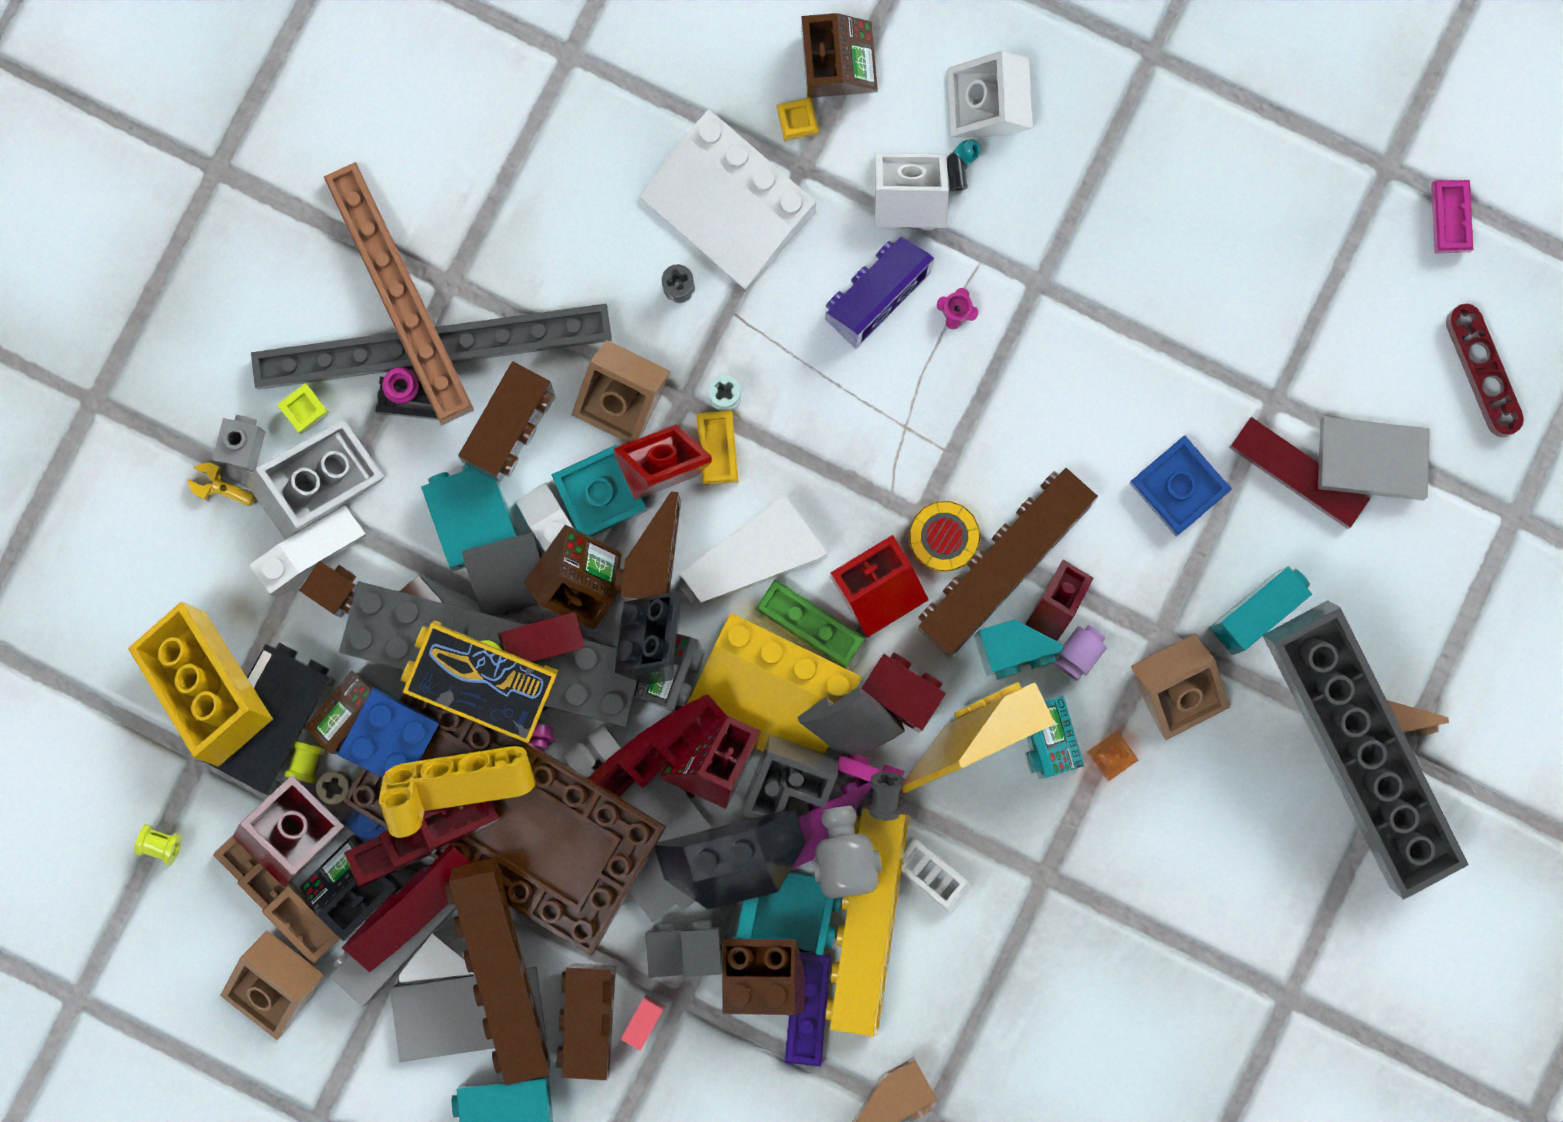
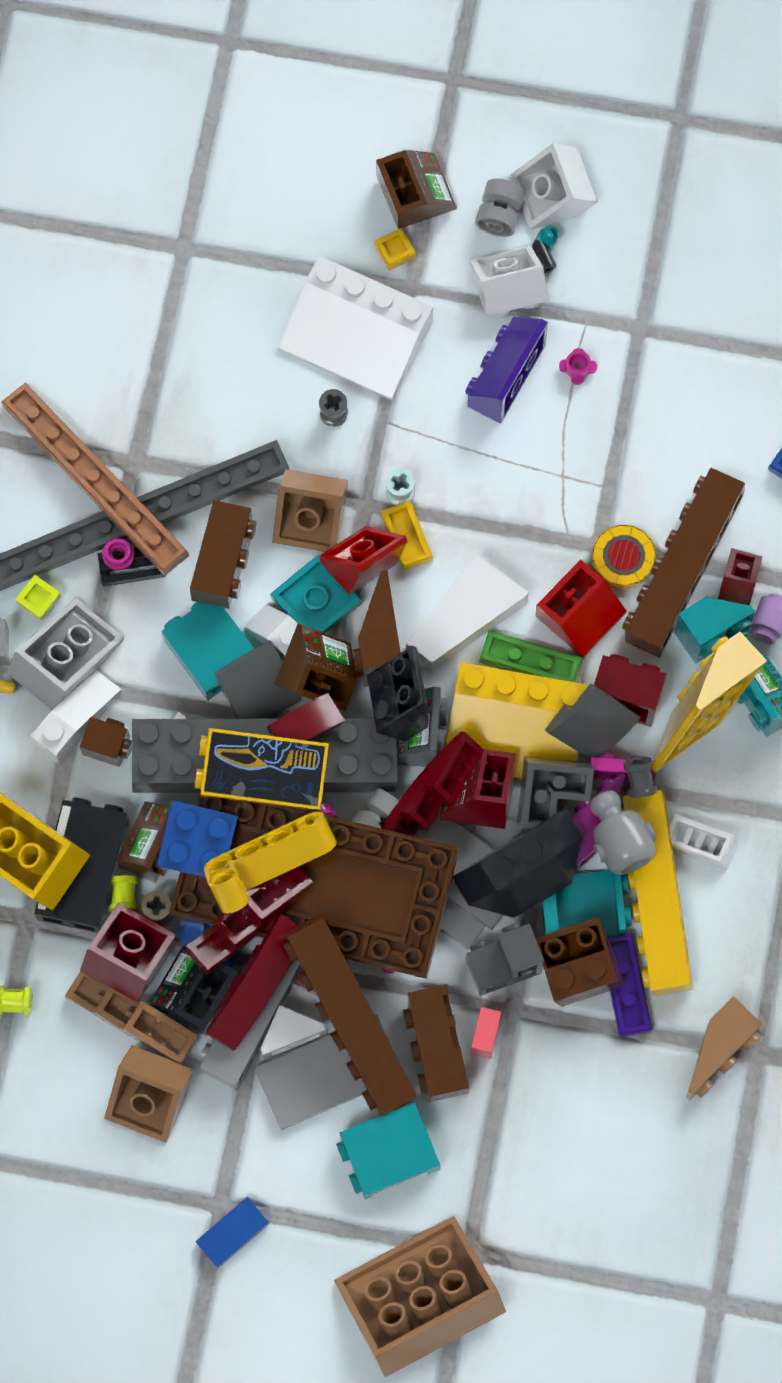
camera: 15 degrees left, 10 degrees down
none -> light grey wheel [475,179,525,237]

